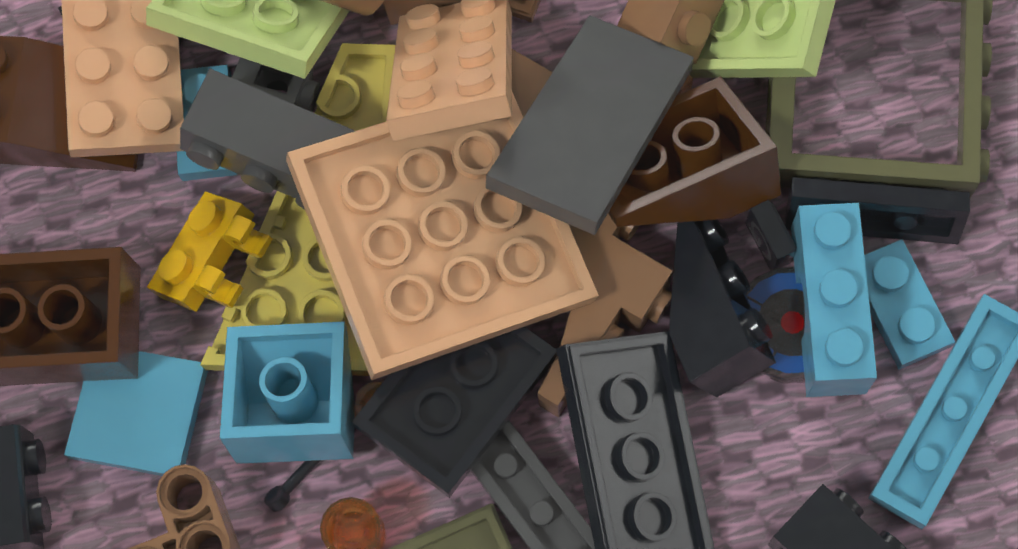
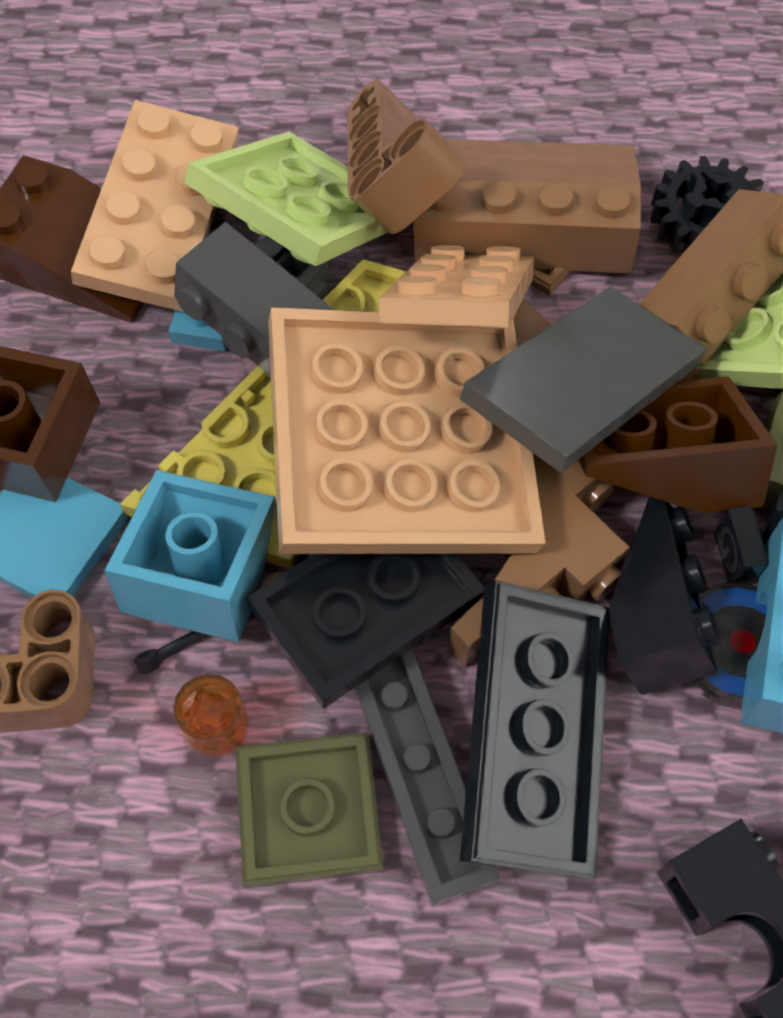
camera: 10 degrees right, 10 degrees down
yellow plate [146,191,273,312] -> none

